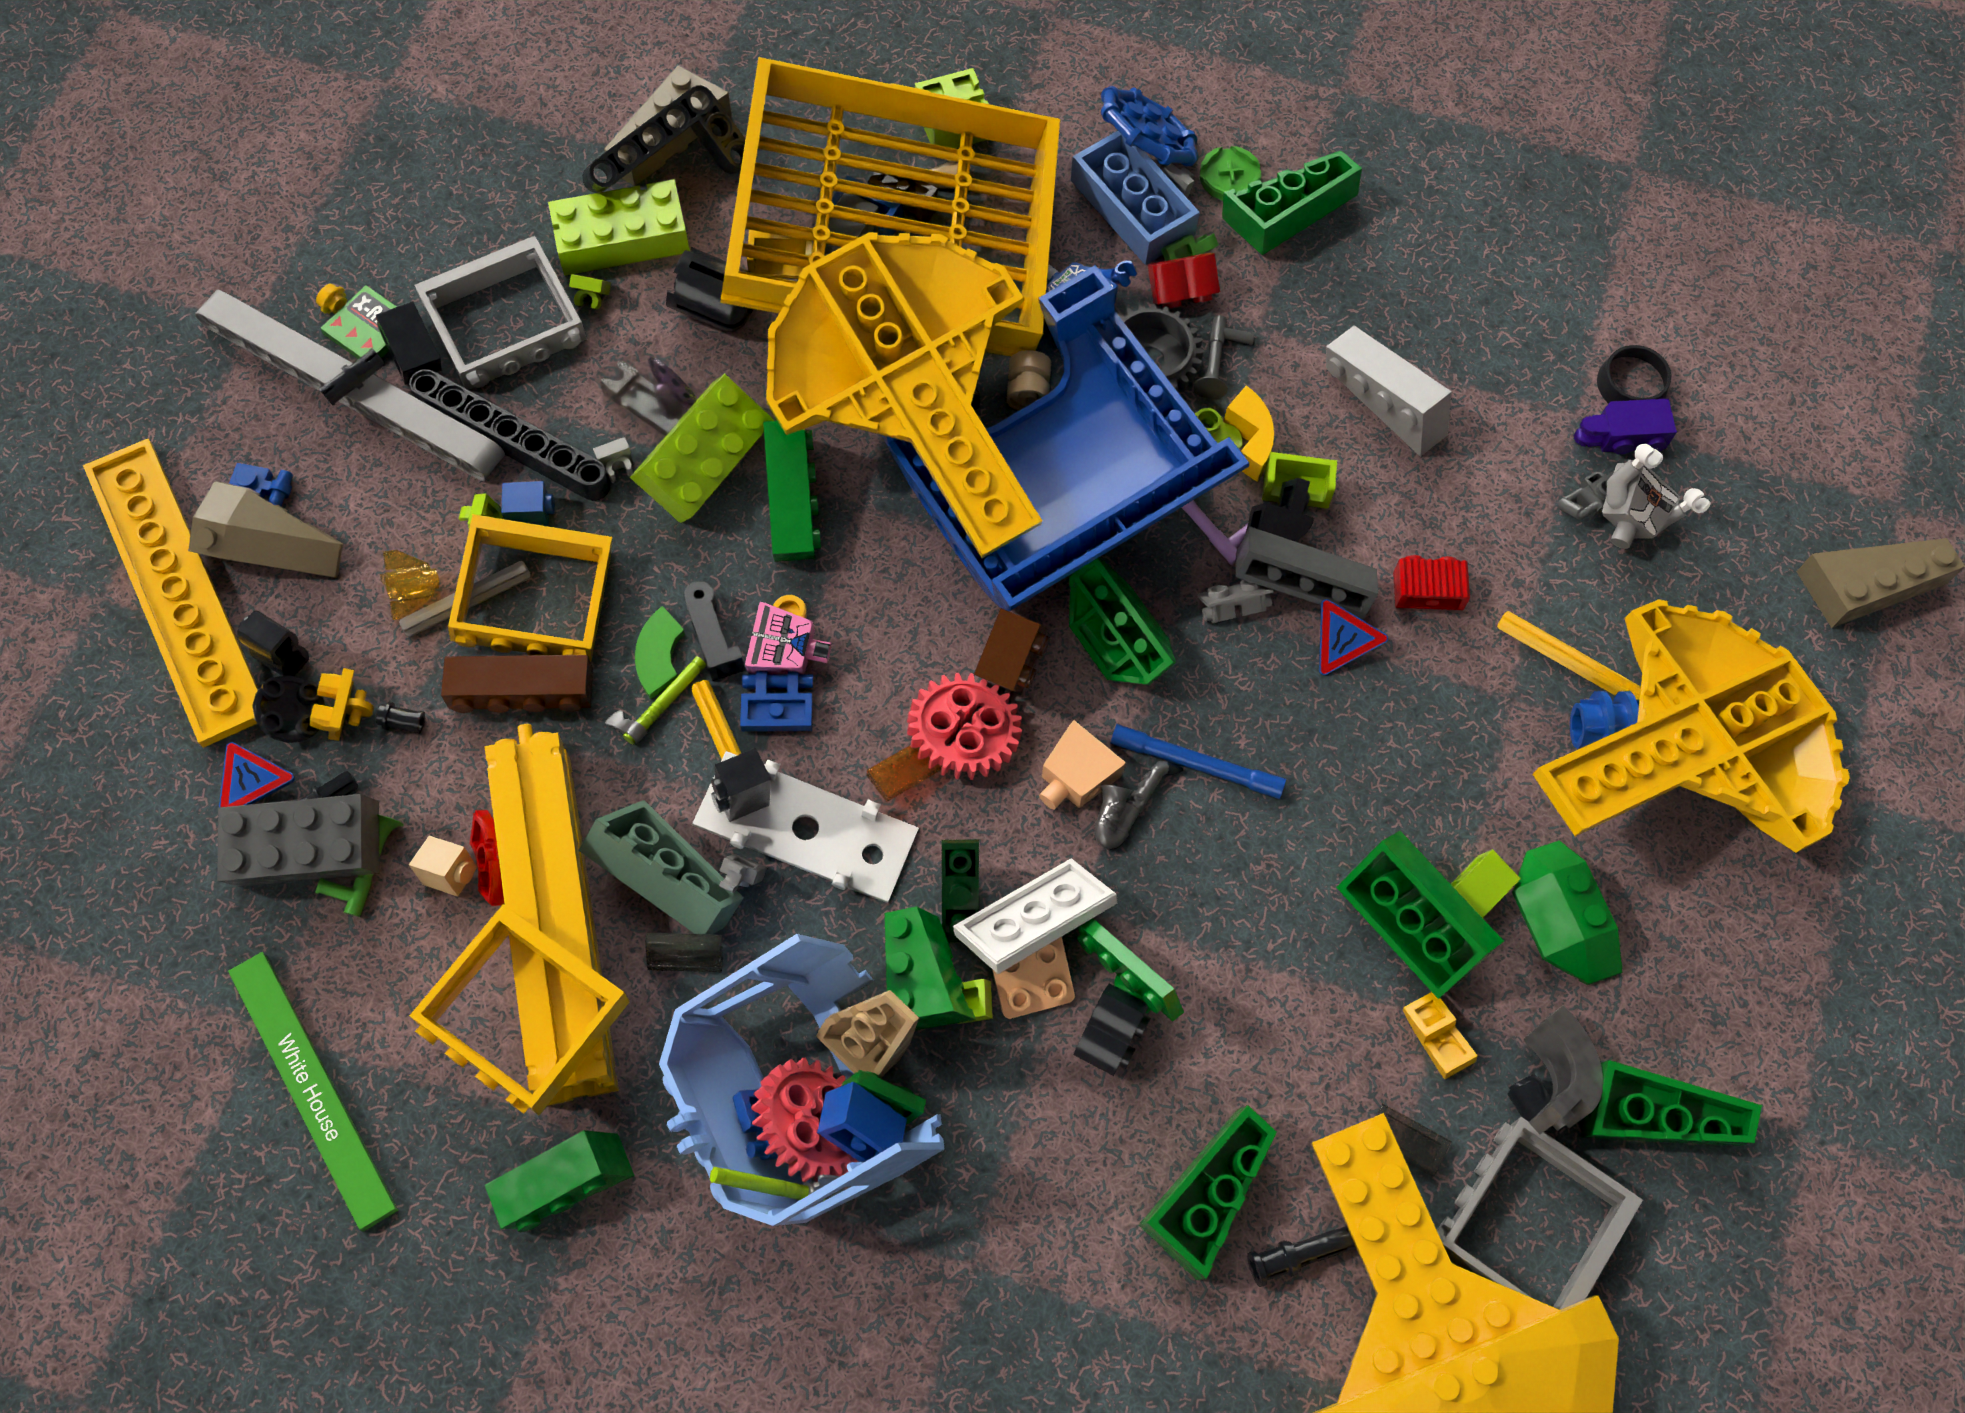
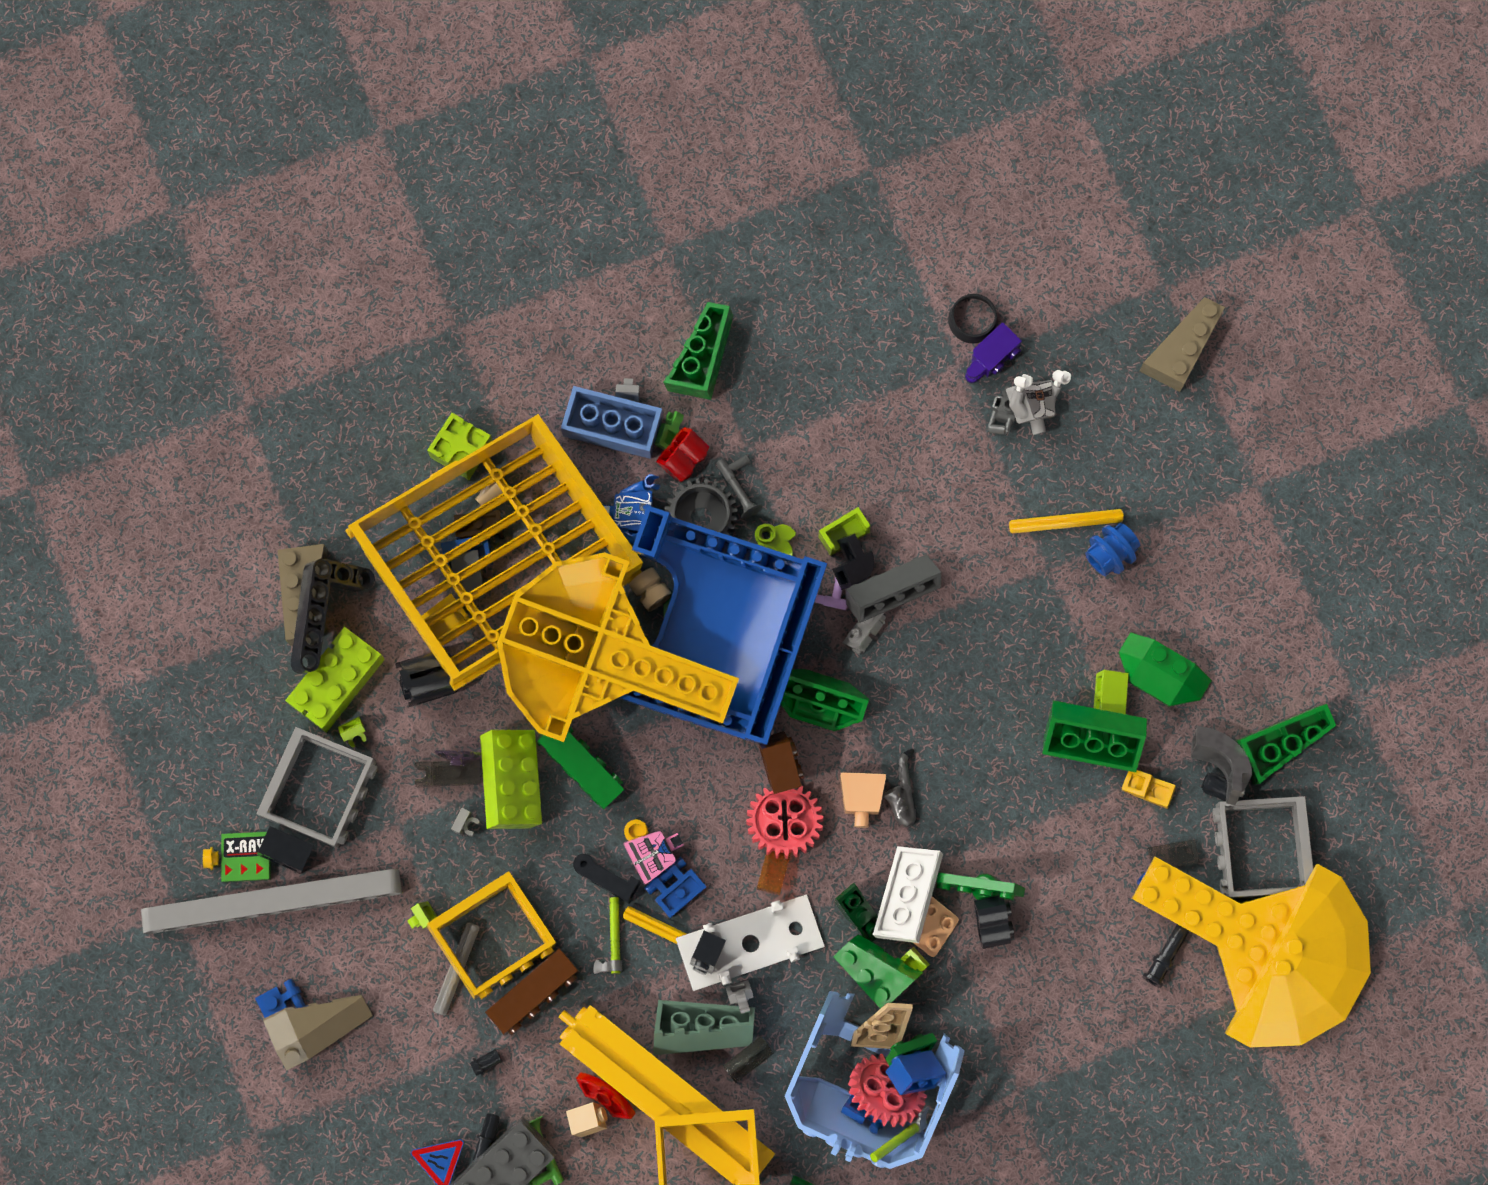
camera: 35 degrees left, 10 degrees up
yellow plate [83,439,259,748] -> none
black brick [237,610,309,677] -> none
black dish [252,675,325,743] -> none
yellow hips [310,668,374,741] -> none
black pin [319,348,386,406] -> none
clear yellow brick [380,550,439,620] -> none
black beam [409,370,610,501] -> none
blue brick [501,481,555,527] -> none
bright green tile [635,606,685,699] -> none
blue plate [1101,86,1198,166] -> none
blue piece [1110,724,1286,799] -> none
green wedge [1139,1105,1277,1280] -> none
bright green tile [1199,146,1261,201] -> none
yellow brick [1223,386,1274,482] -> none
piece [1319,599,1388,675] -> none
light grey wedge [1326,326,1452,457] -> none
red brick [1393,555,1470,610] -> none
yellow plate [1532,599,1850,853] -> none

